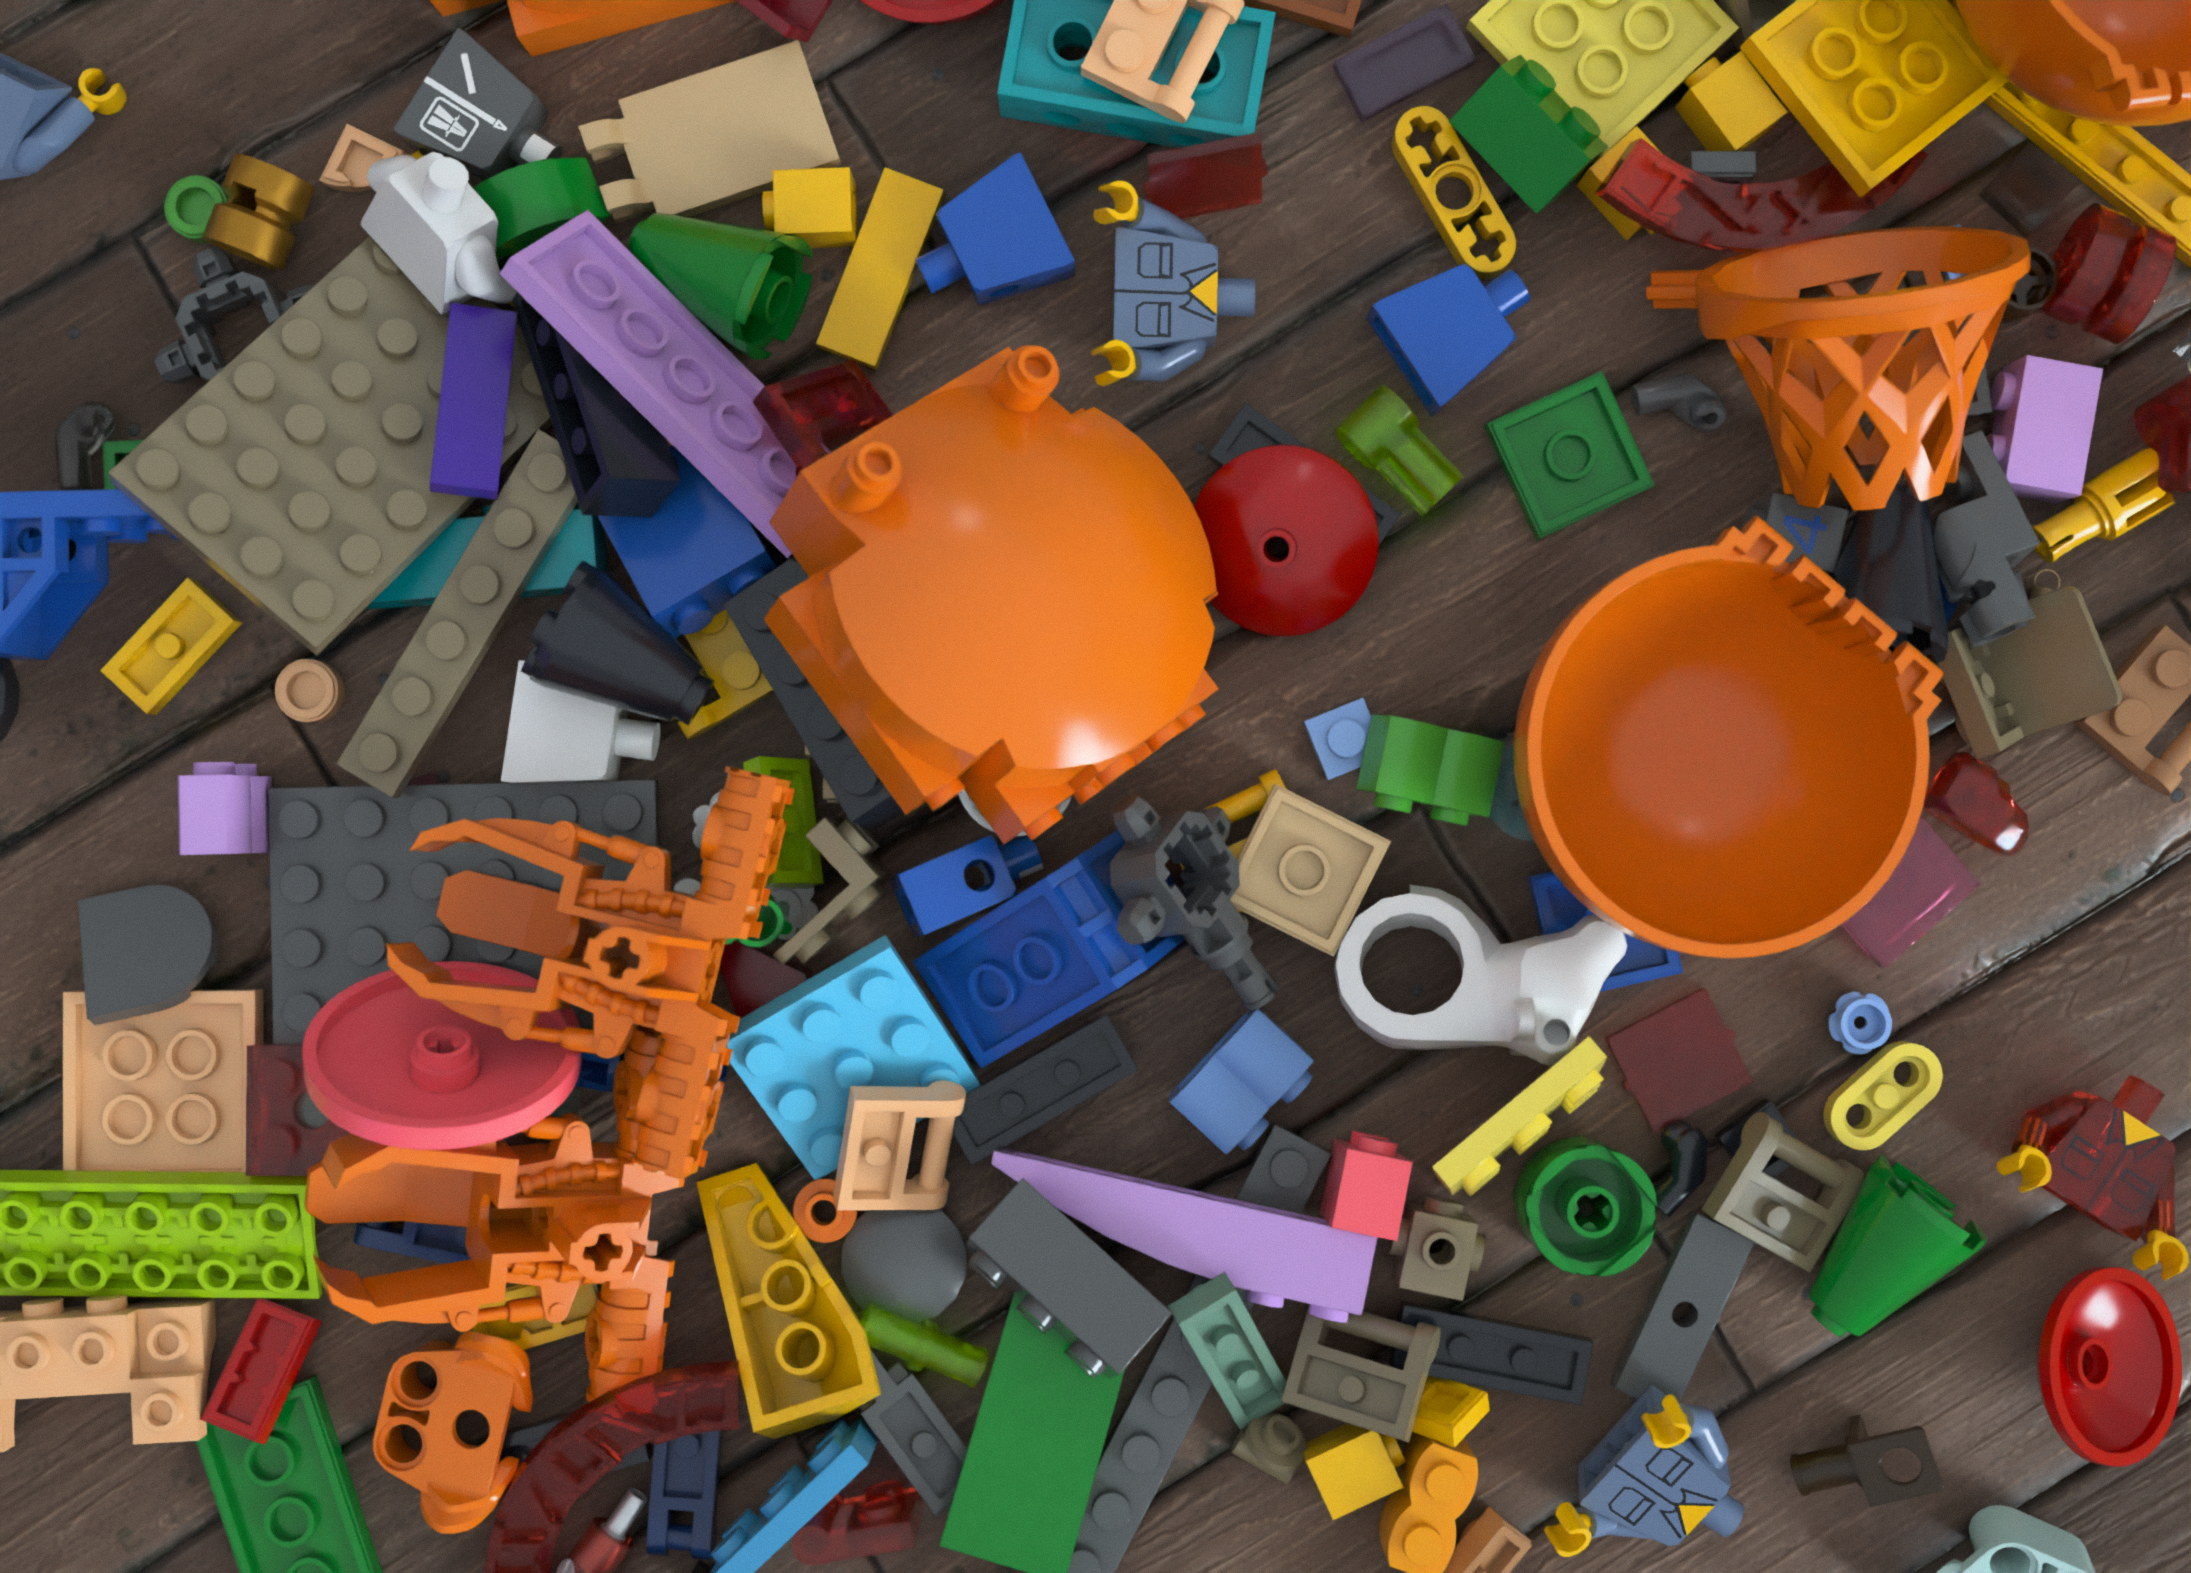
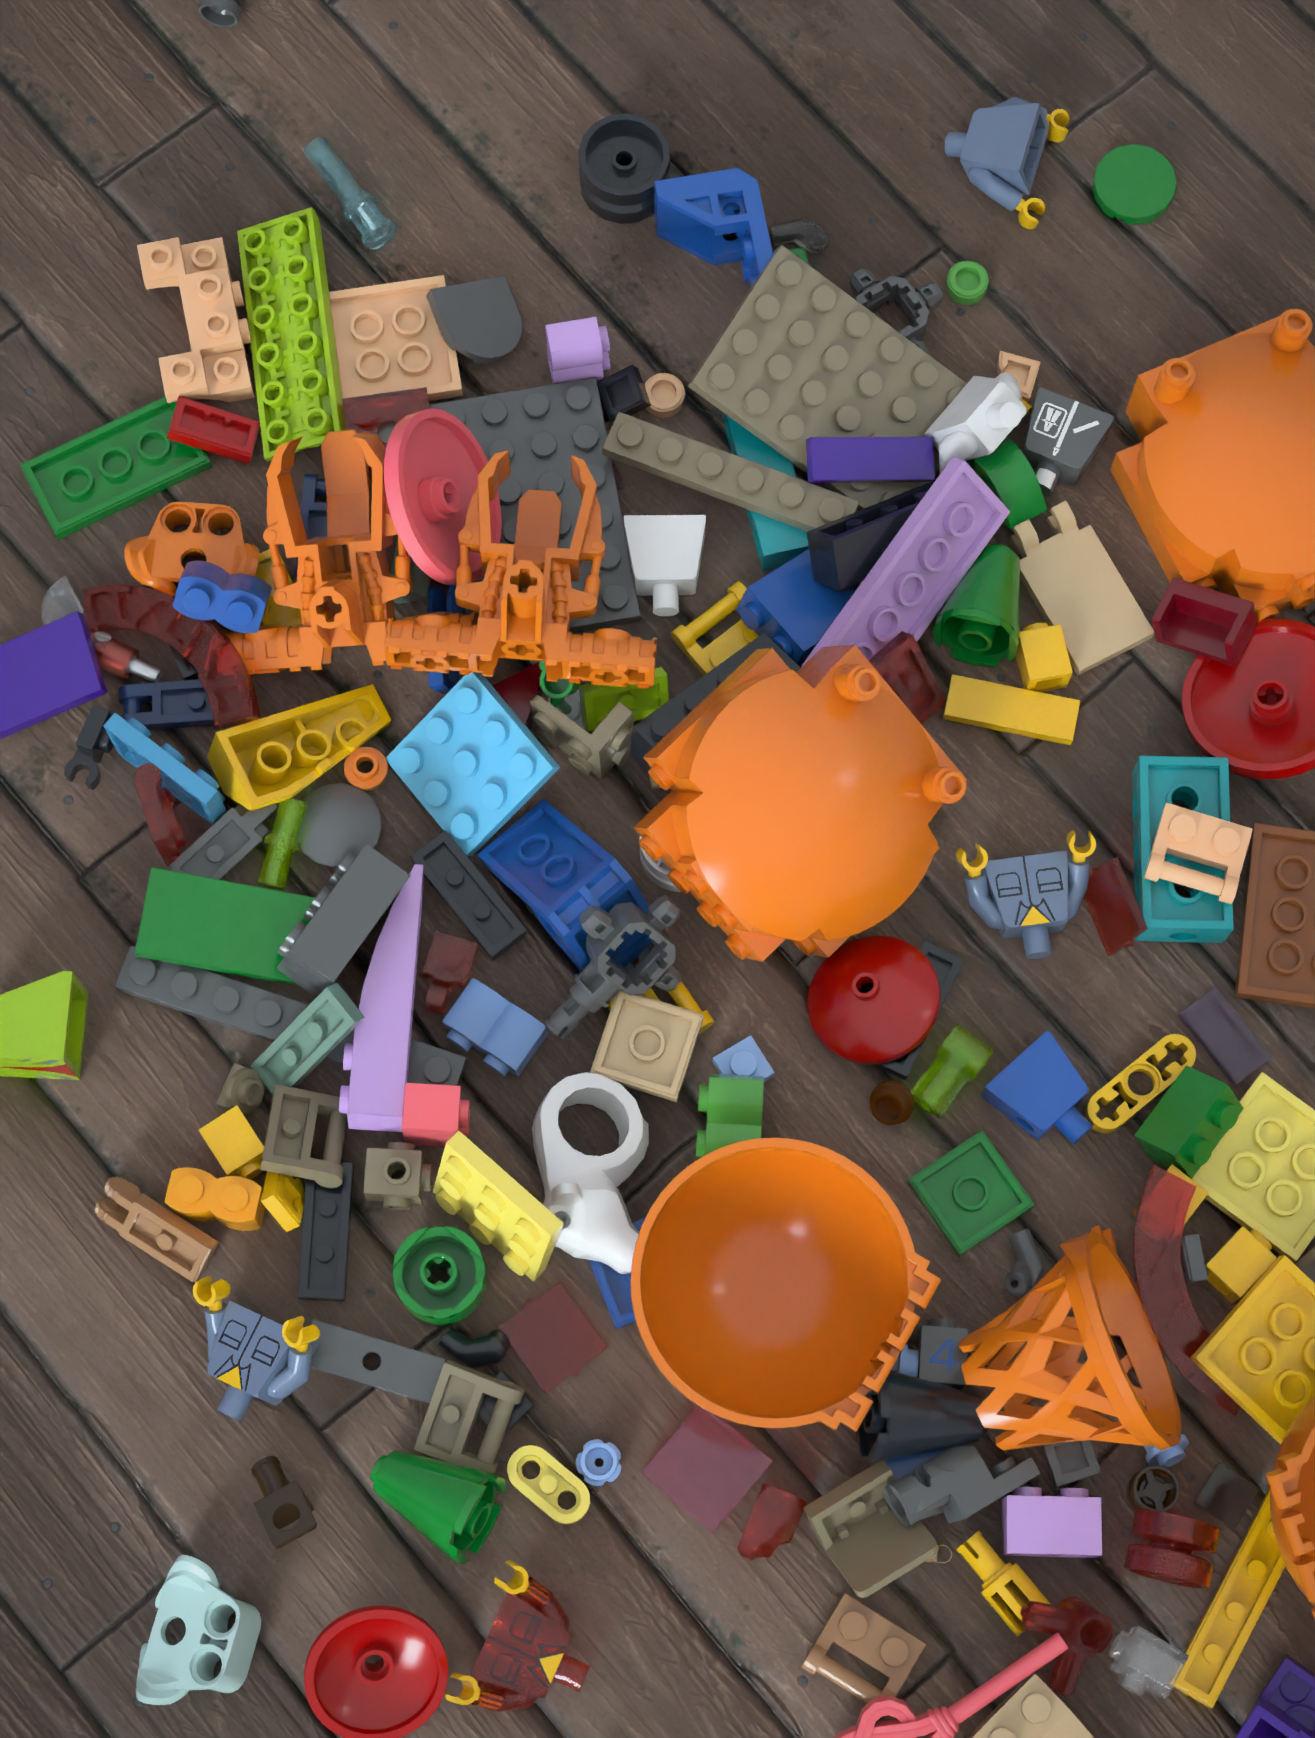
camera: 75 degrees right, 15 degrees down
yellow plate [100,577,243,715] -> none
pearl gold wheel [202,153,315,272] -> none
black cone [521,561,715,725] -> none
light nougat plate [833,1080,966,1210] -> none
blue torso [889,835,1043,938] -> none
blue torso [915,152,1075,305] -> none
none -> blue brick [173,561,272,633]
none -> clear red plate [422,931,479,1014]
none -> black tile [597,365,651,423]
none -> reddish brown plate [870,1080,915,1125]

